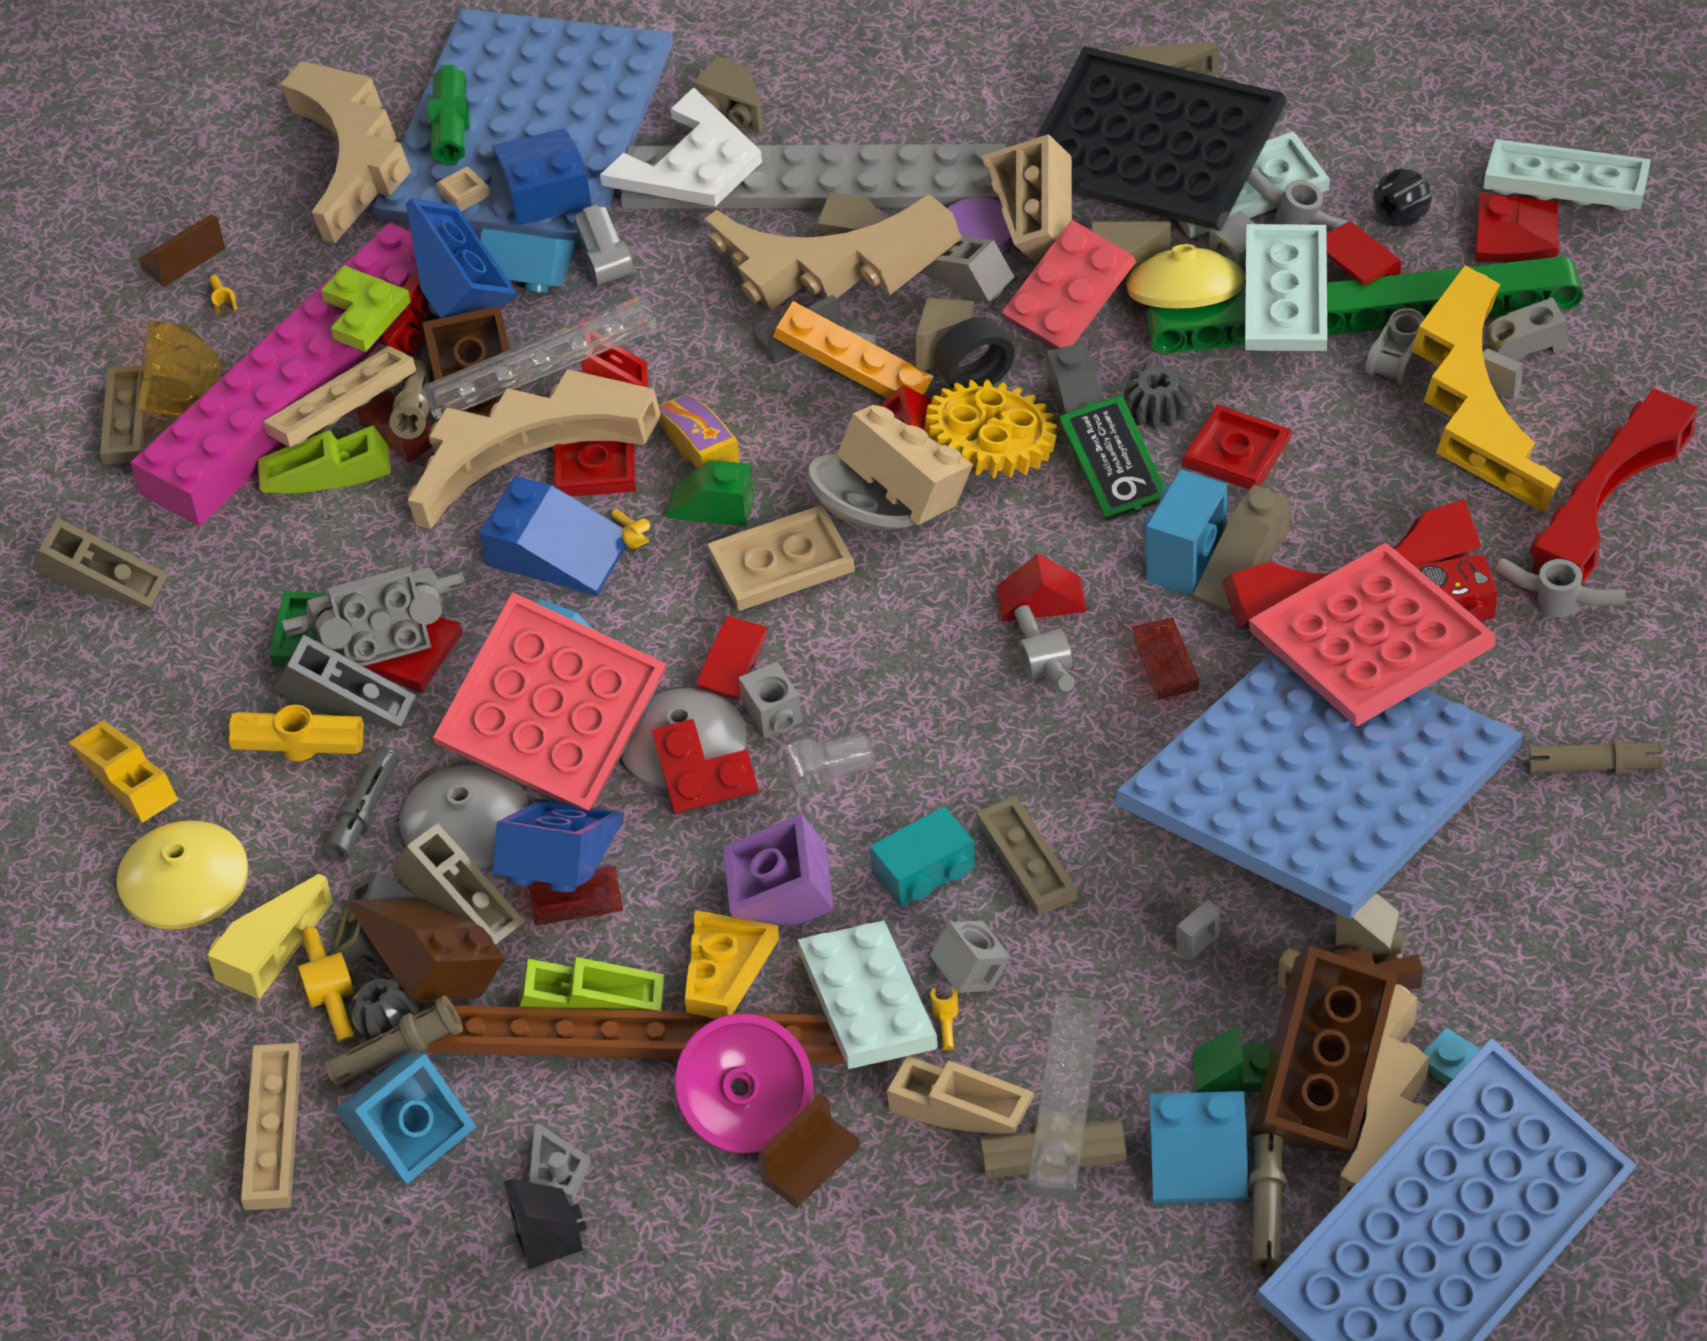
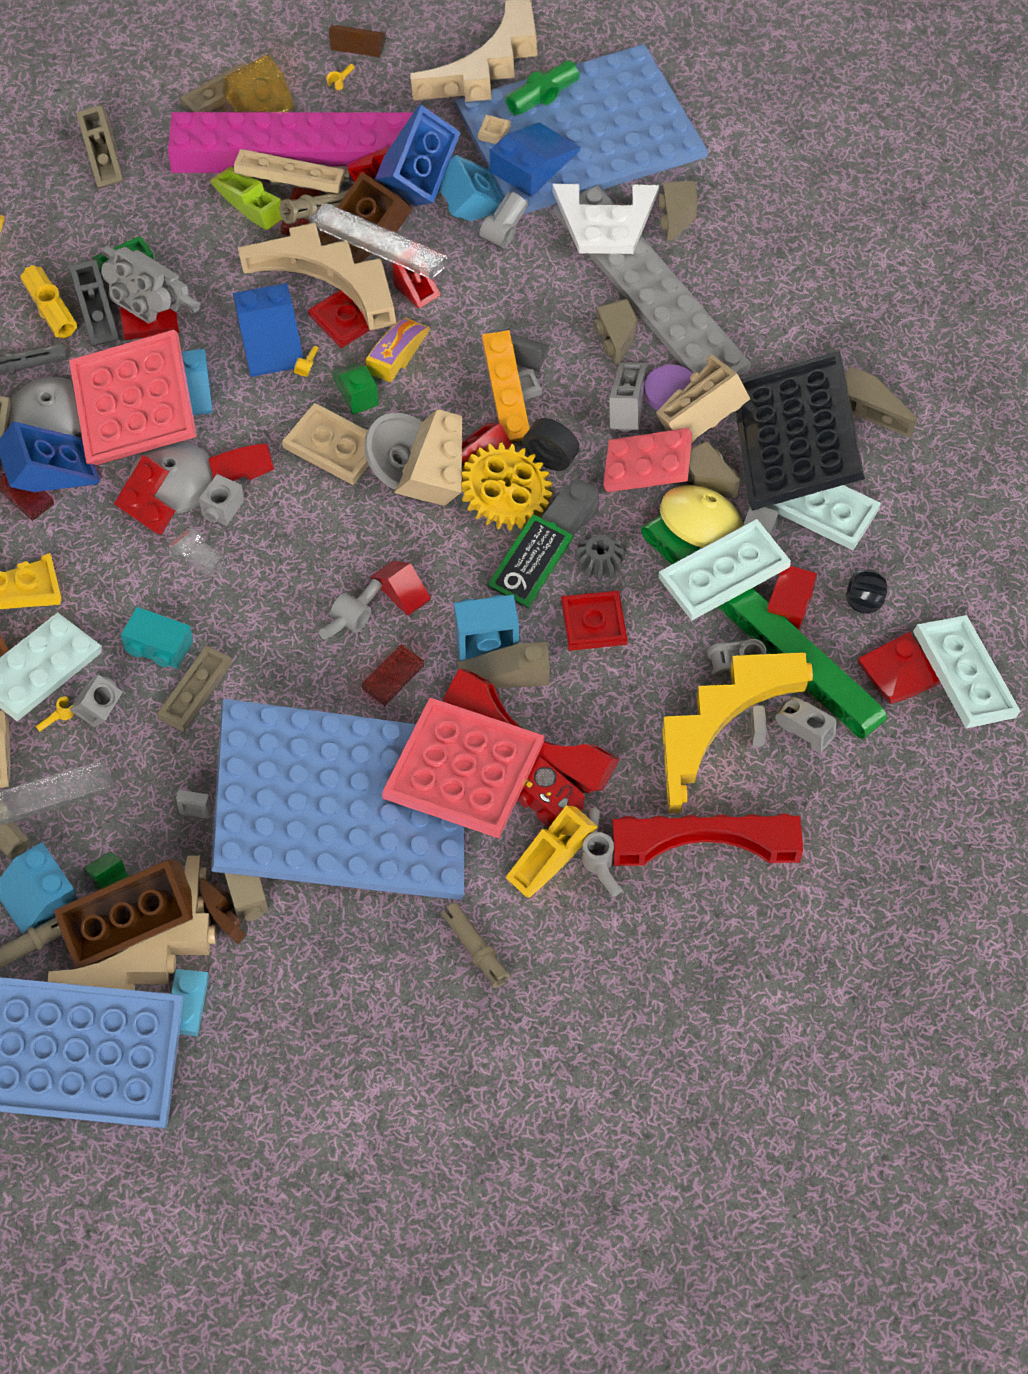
camera: 50 degrees right, 10 degrees up
lime plate [321,265,411,352] -> none
tan arch [705,194,962,311] -> none
medium lavender slope [723,814,834,926] -> none
dark tan slope [916,298,981,371] -> none
light grey piece [1246,169,1357,231] -> none
none -> yellow slope [505,805,598,898]

